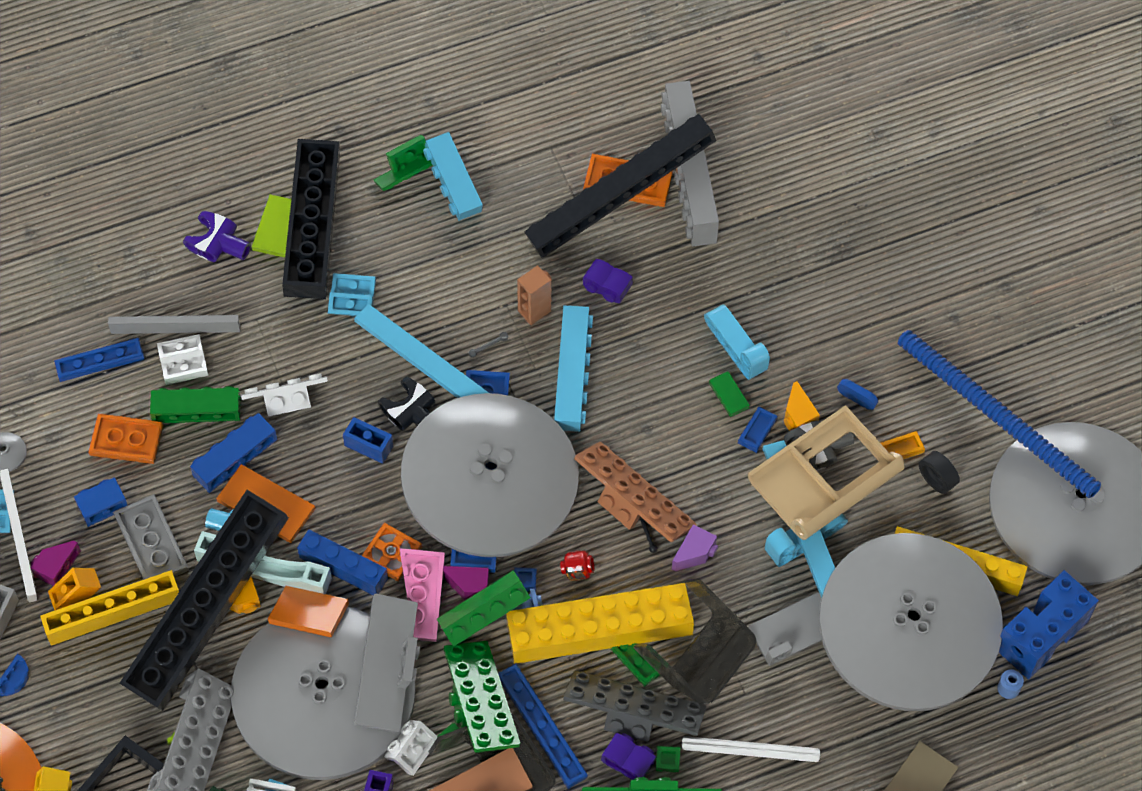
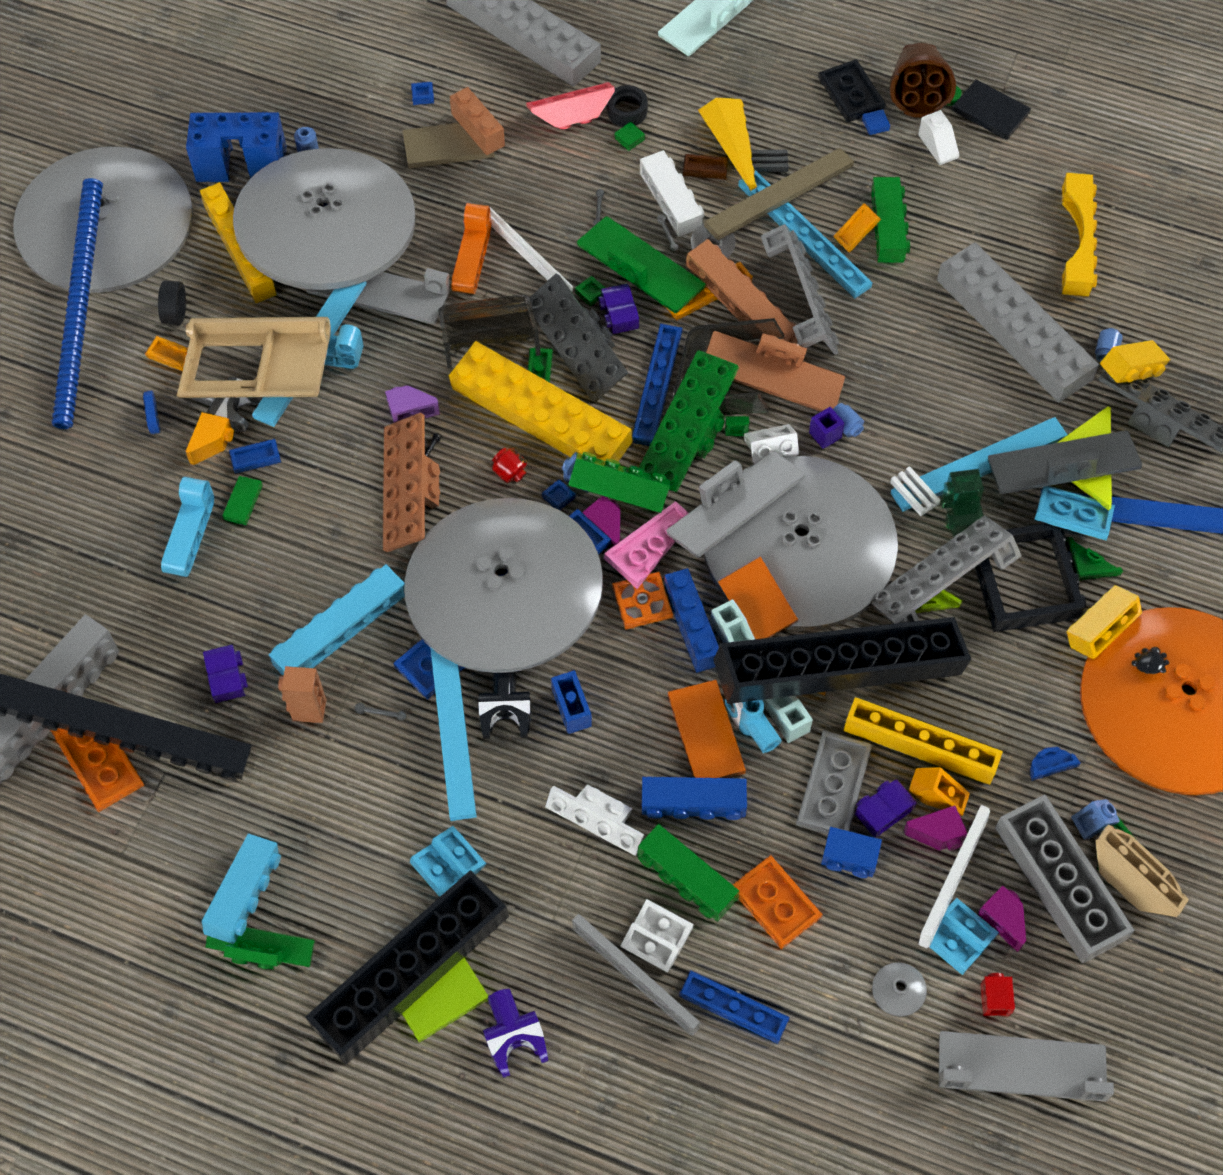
camera: 135 degrees left, 0 degrees up
none -> orange beam [451,203,491,294]
none -> dark purple brick [855,779,917,838]

